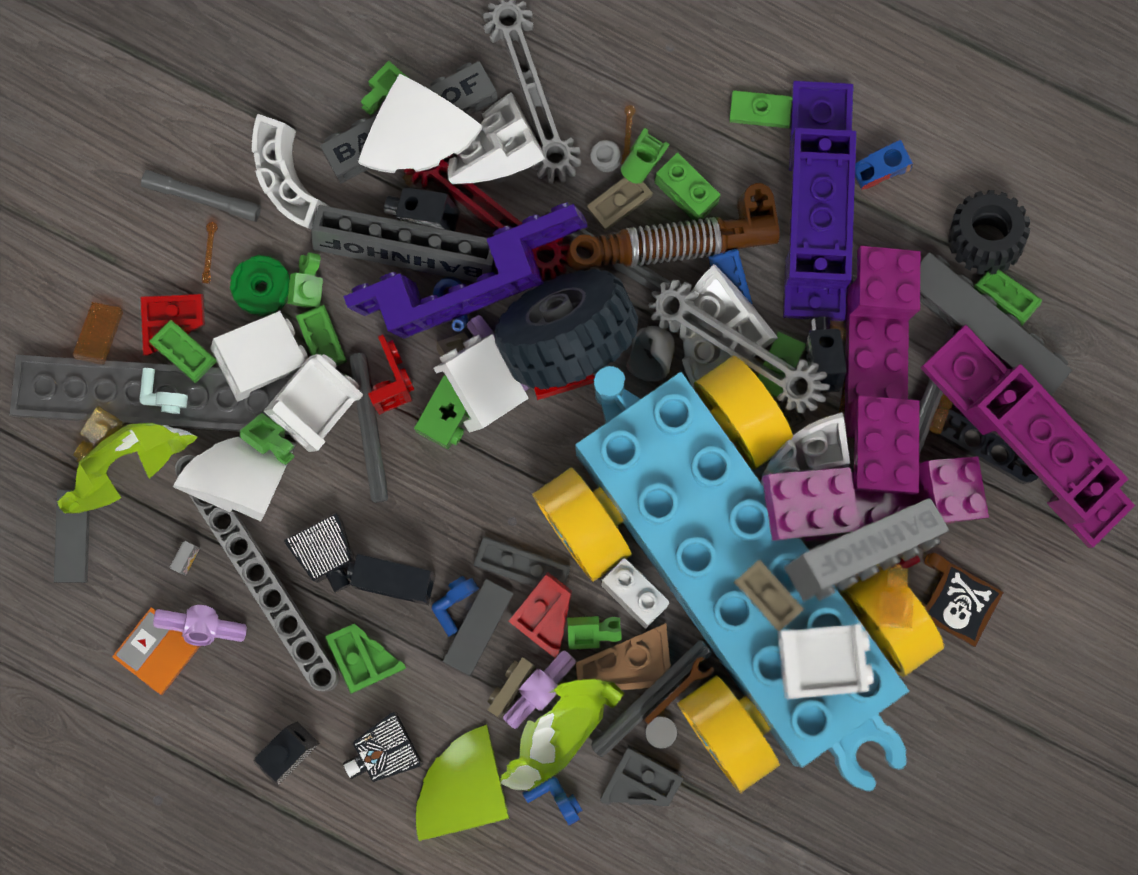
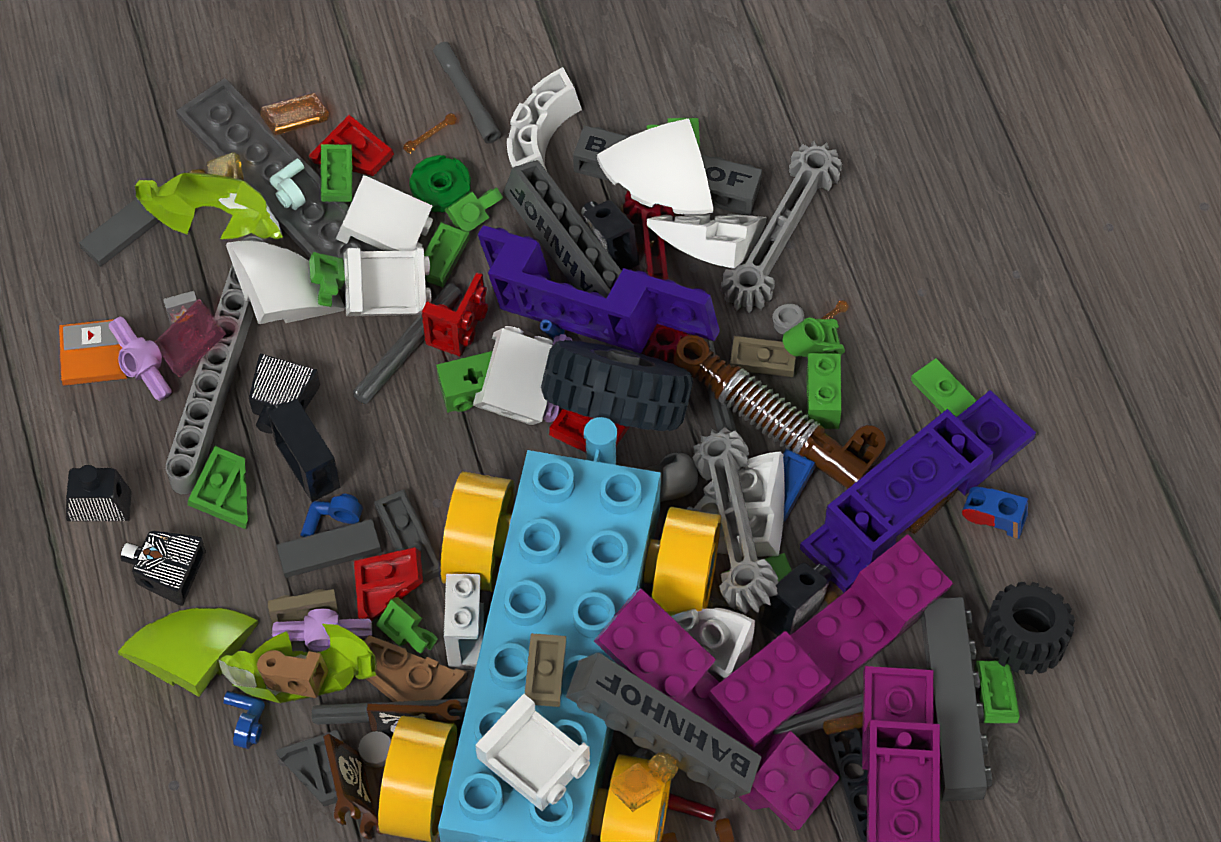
camera: 45 degrees right, 20 degrees down
none -> clear pink plate [154,299,226,378]
none -> medium nougat leg [257,650,328,698]
none -> flag [323,734,383,840]

